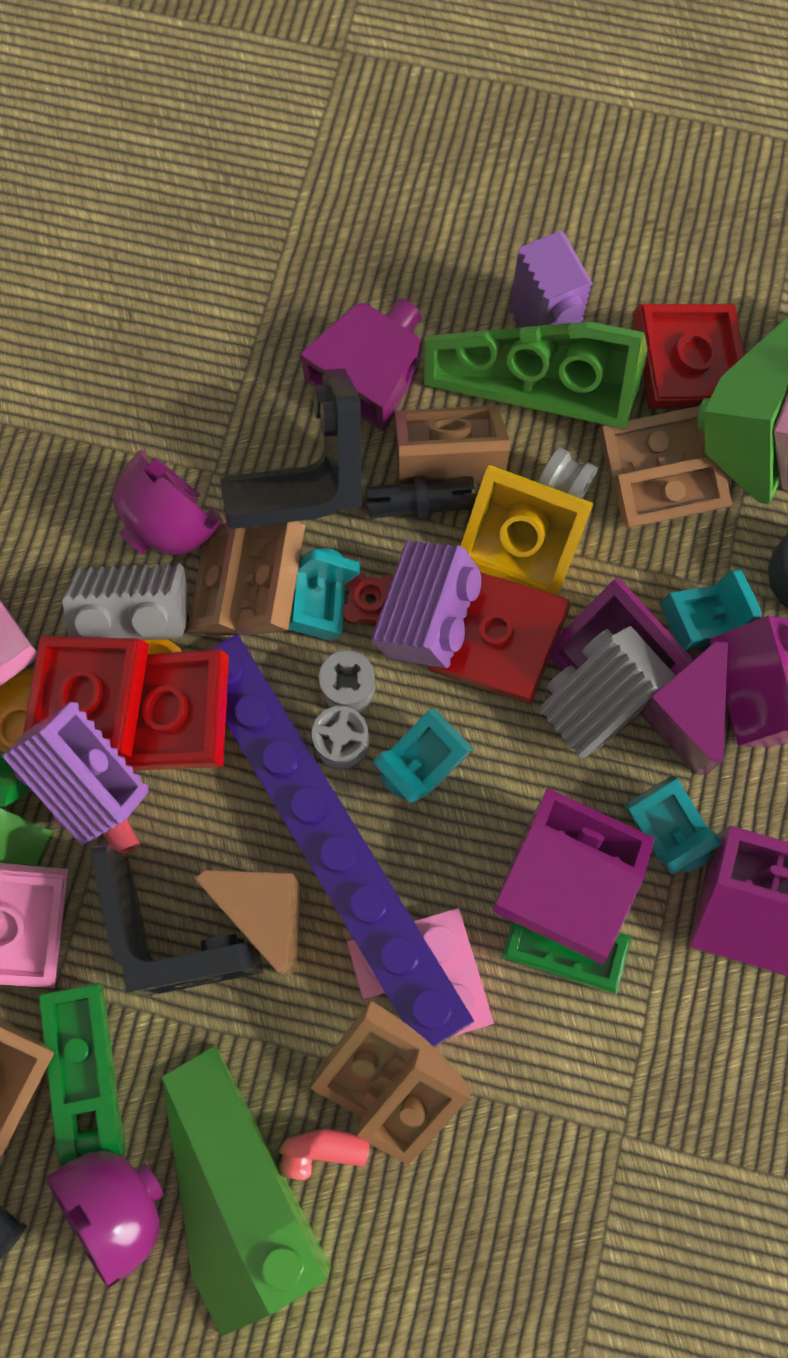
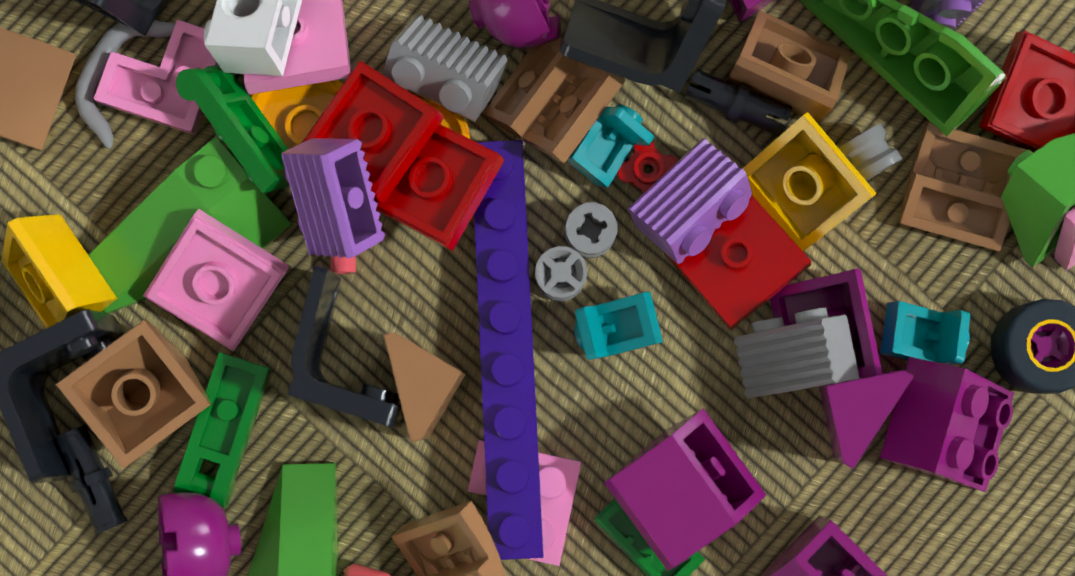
camera: 25 degrees right, 10 degrees up
teal bracket [624,775,721,874] -> none

